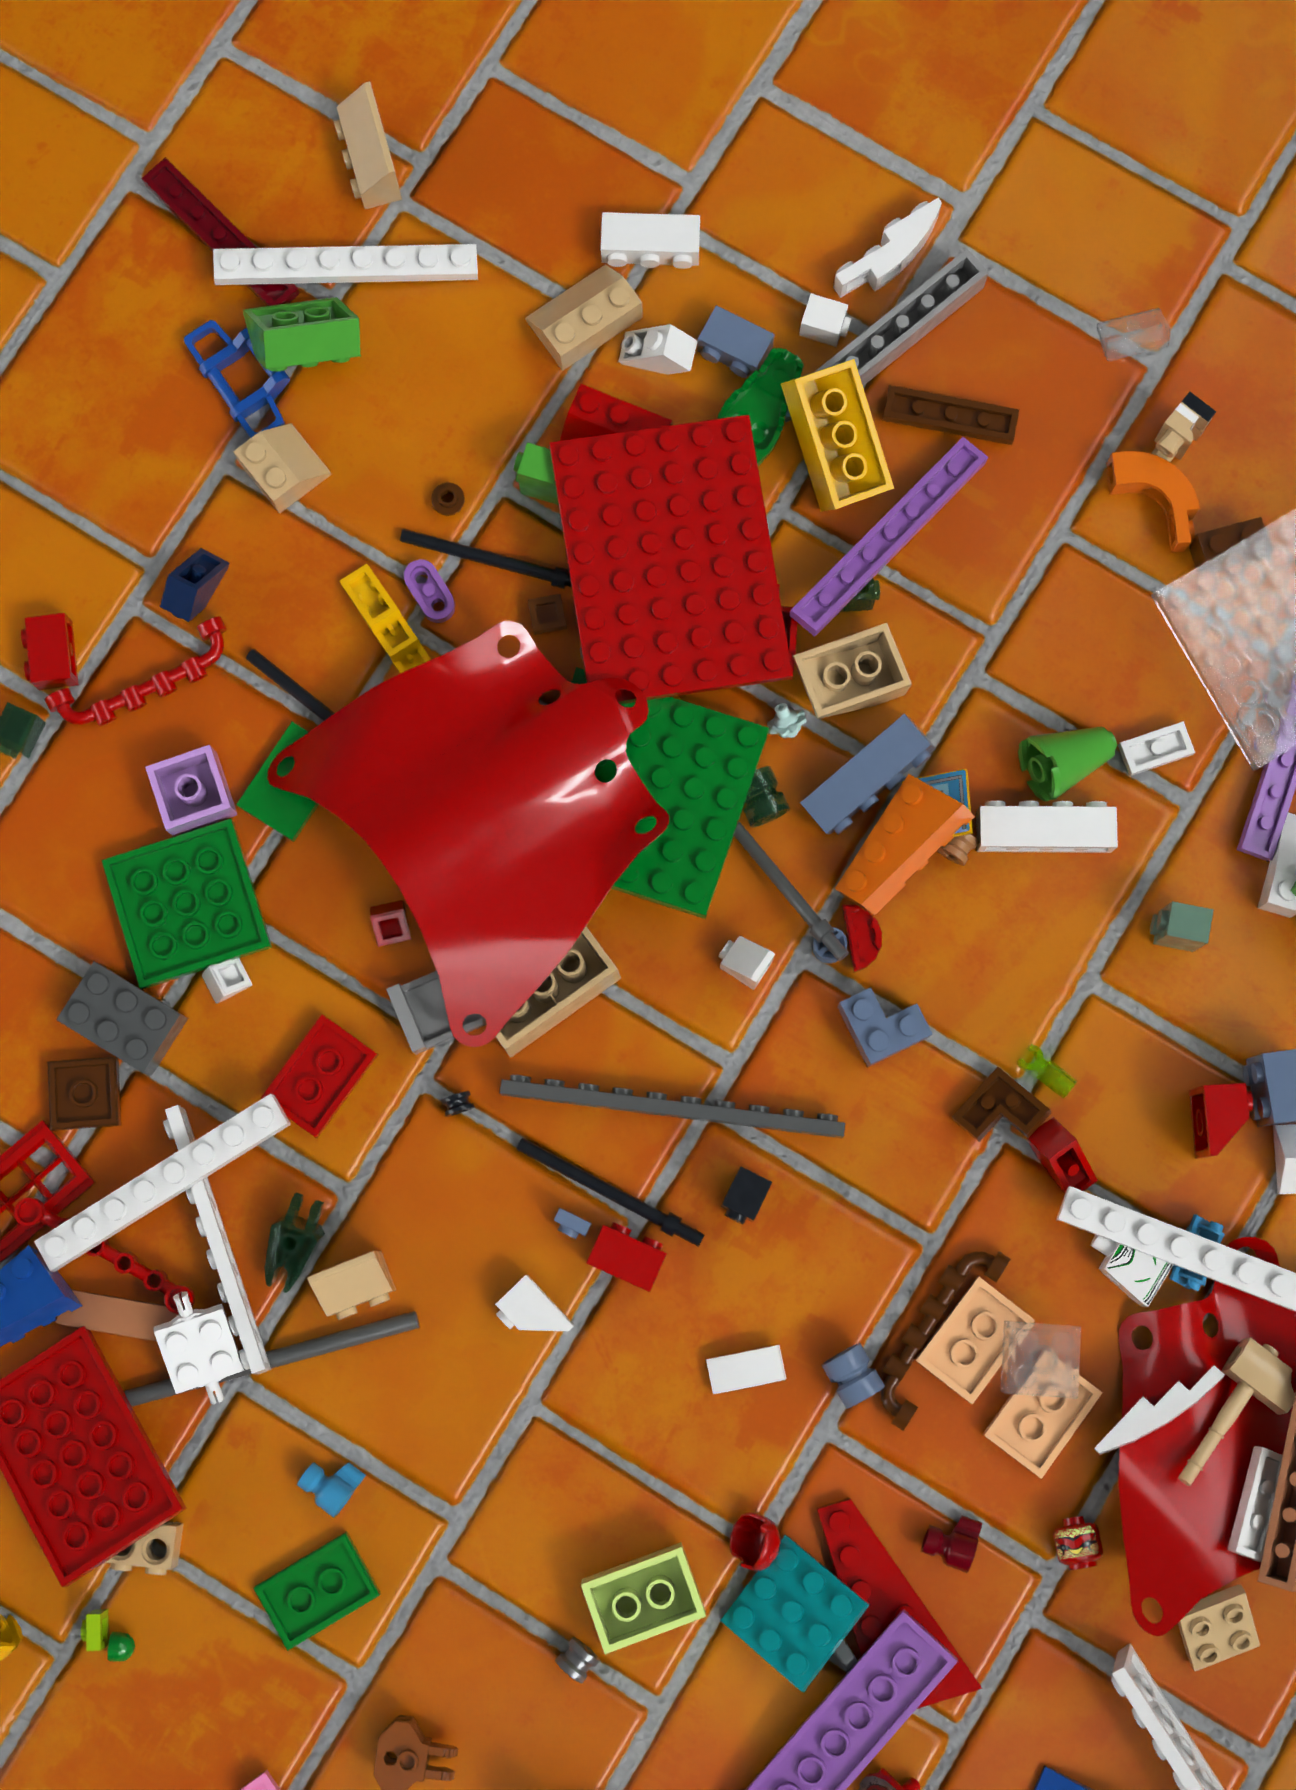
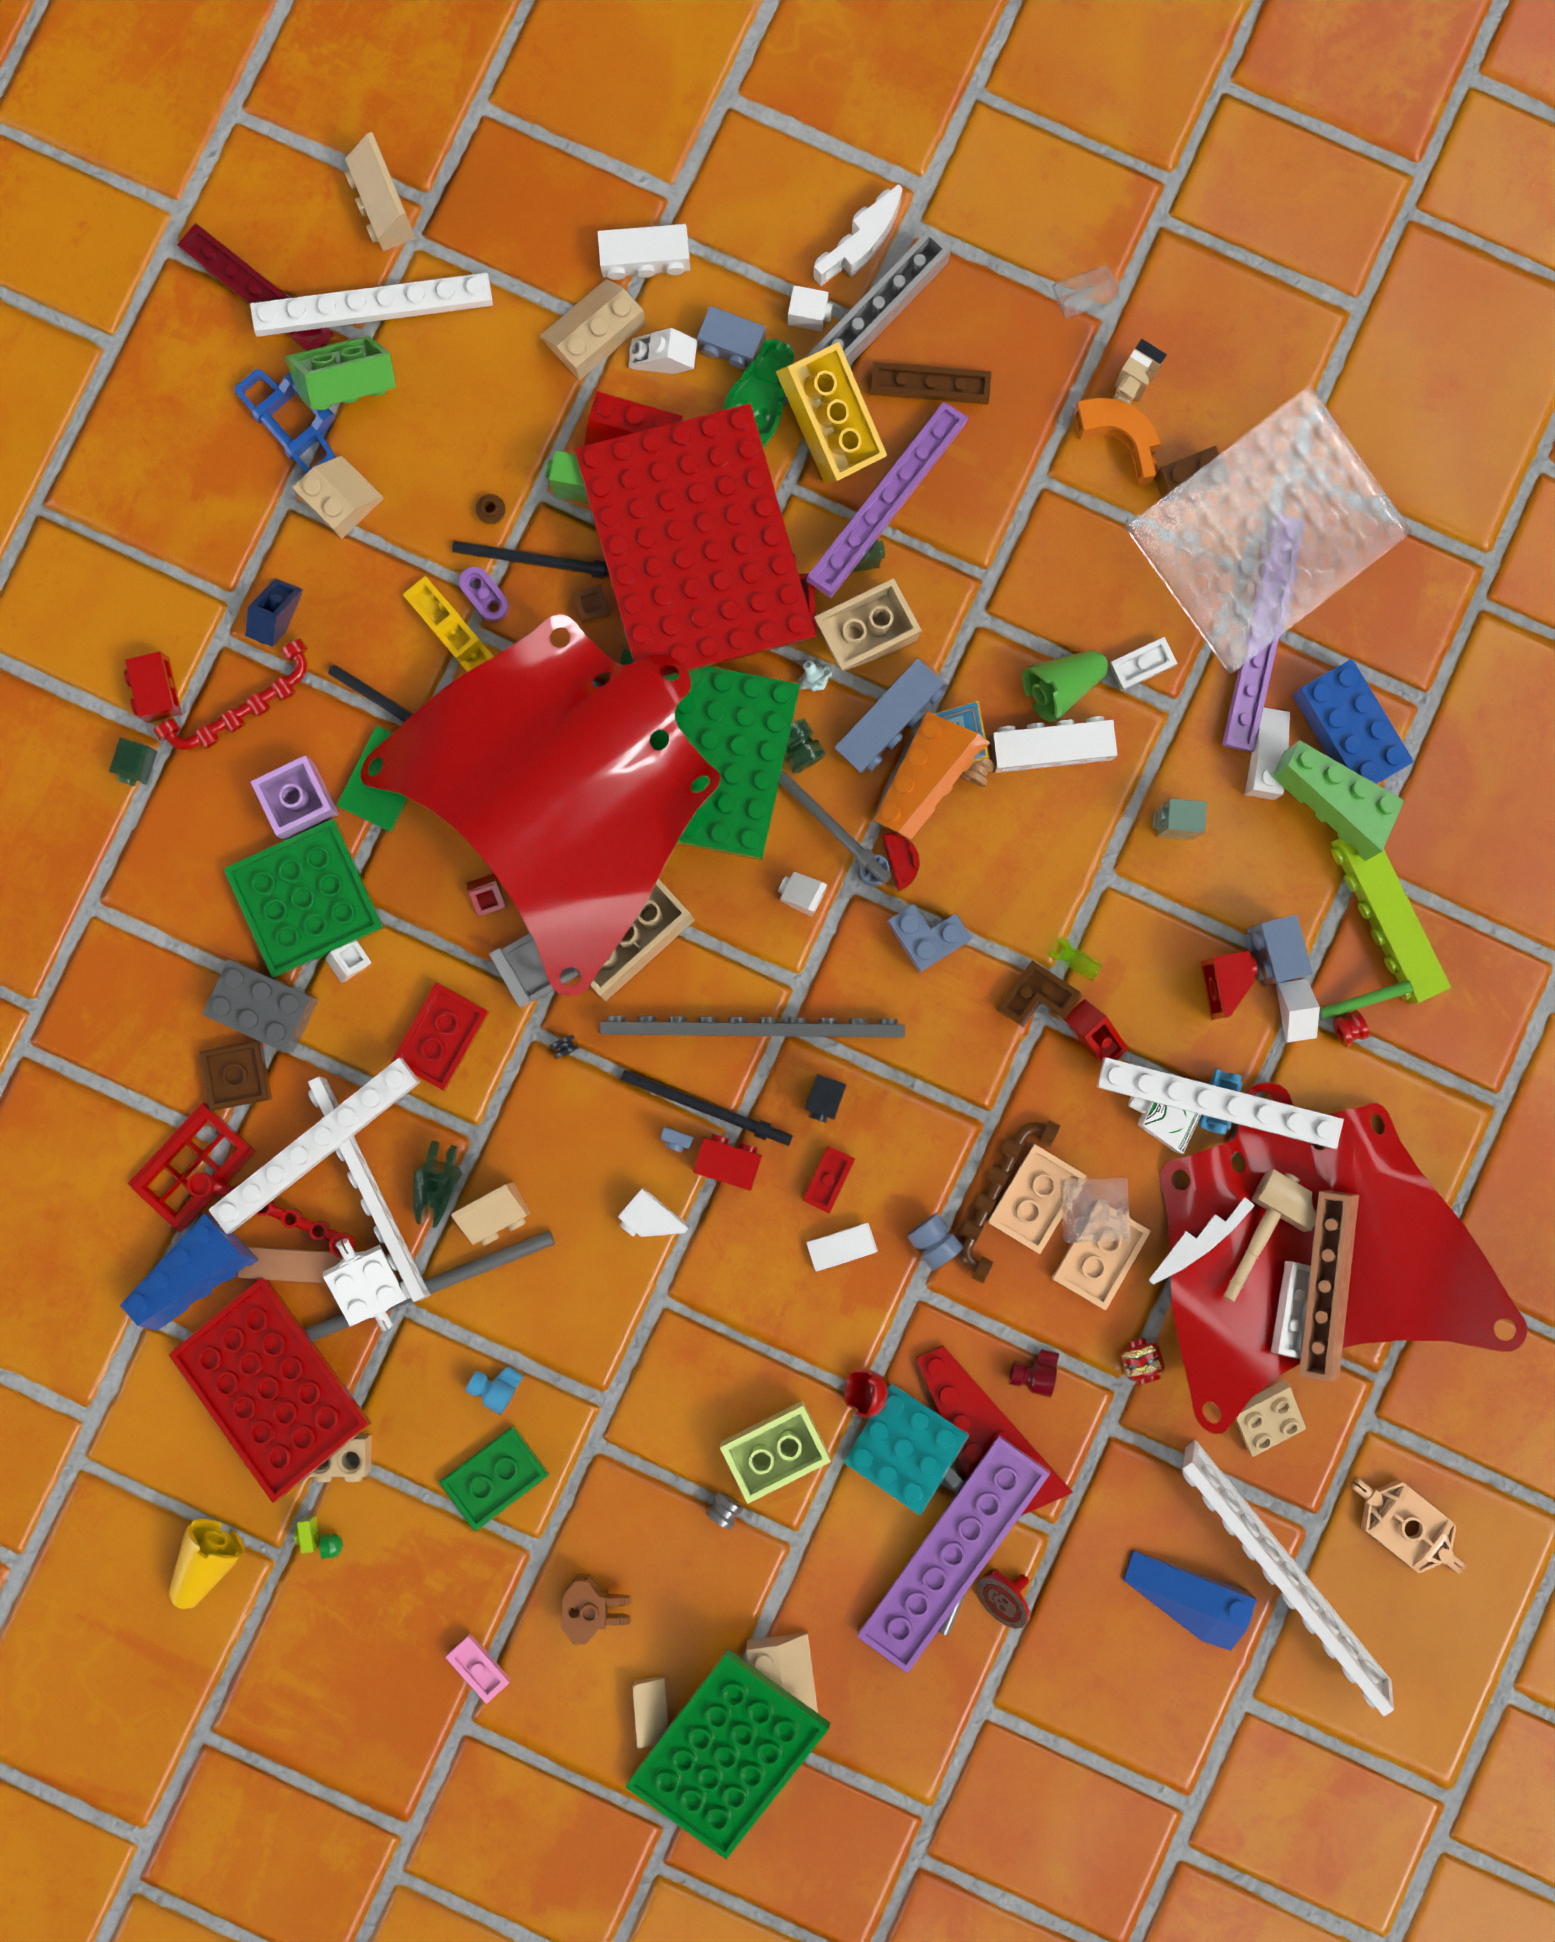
camera: 10 degrees left, 5 degrees up
none -> red plate [802,1146,855,1214]

